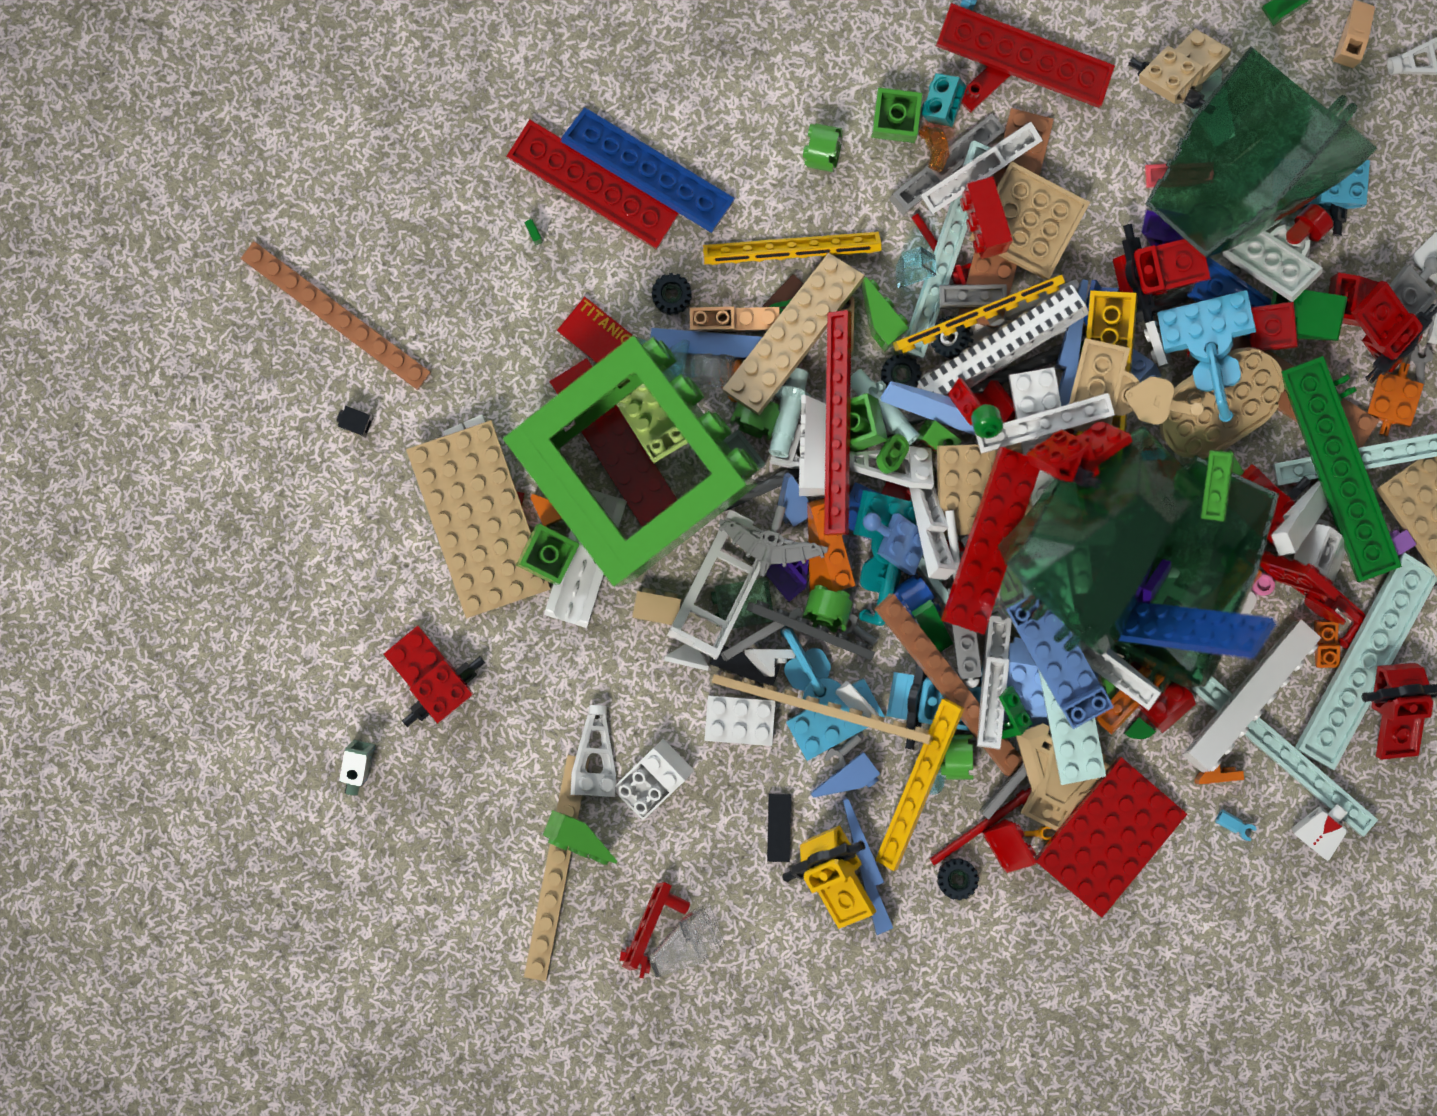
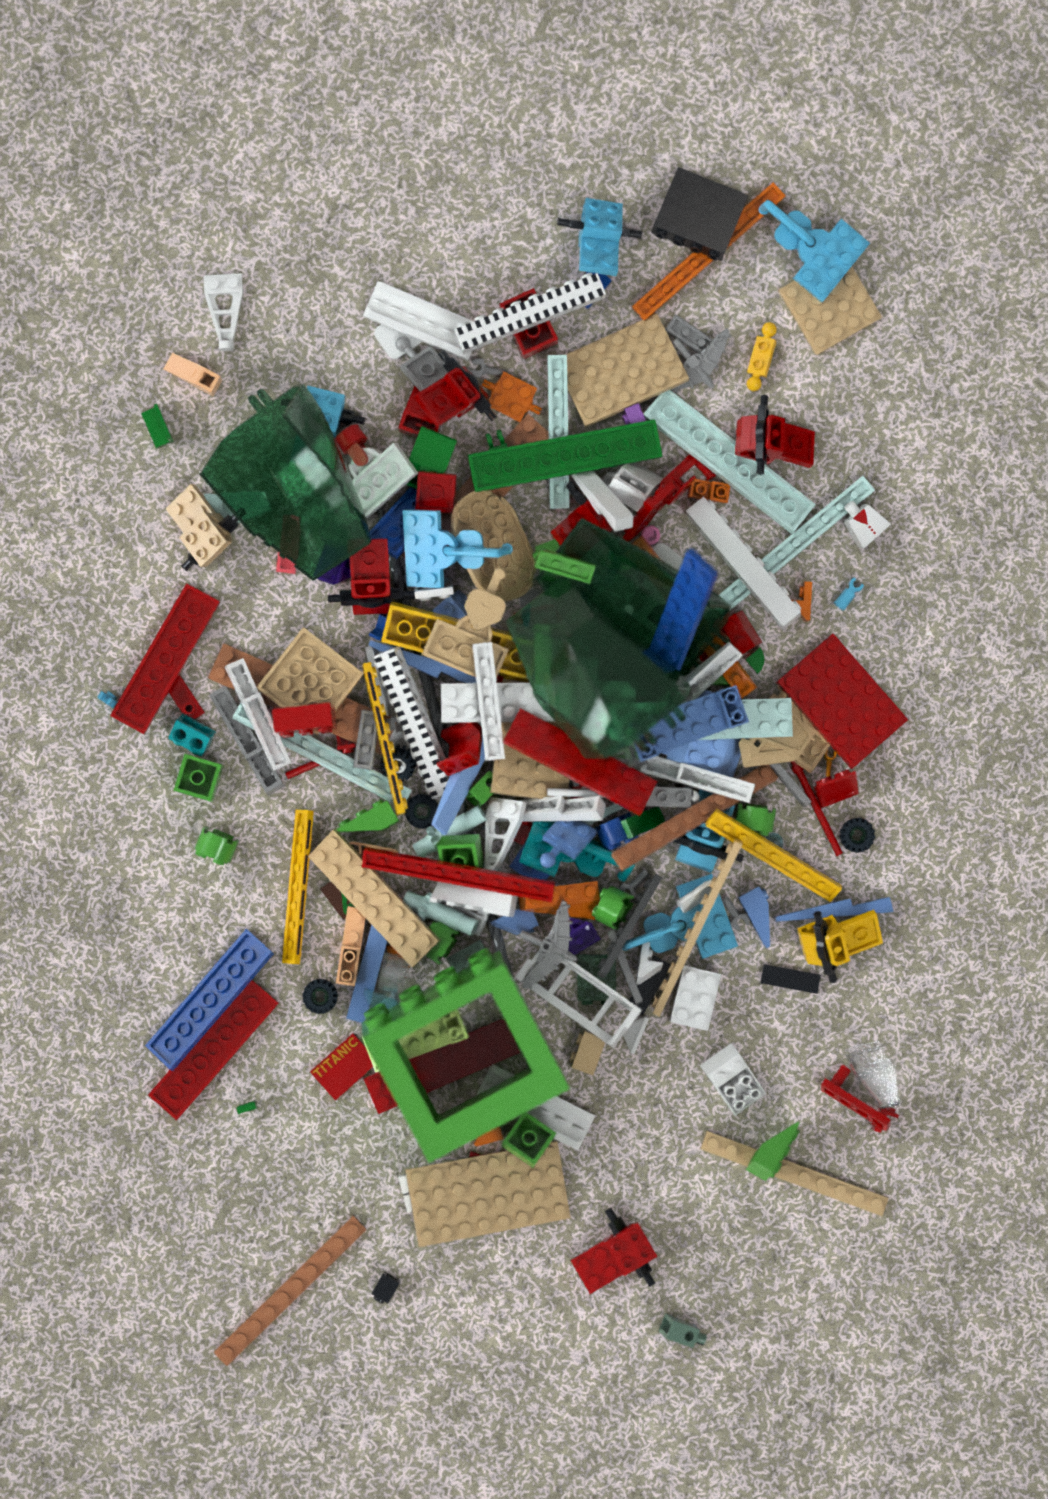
camera: 85 degrees left, 0 degrees up
white plate [571,705,616,797] -> none
bright green plate [876,434,909,474] -> none
clear light blue slope [896,246,937,288] -> none
clear orange arm [919,125,949,172] -> none
green head [971,405,1003,439] -> none
green bracket [999,686,1032,739] -> none
red piece [1026,421,1132,489] -> none
dark purple slope [1136,559,1171,604] -> none

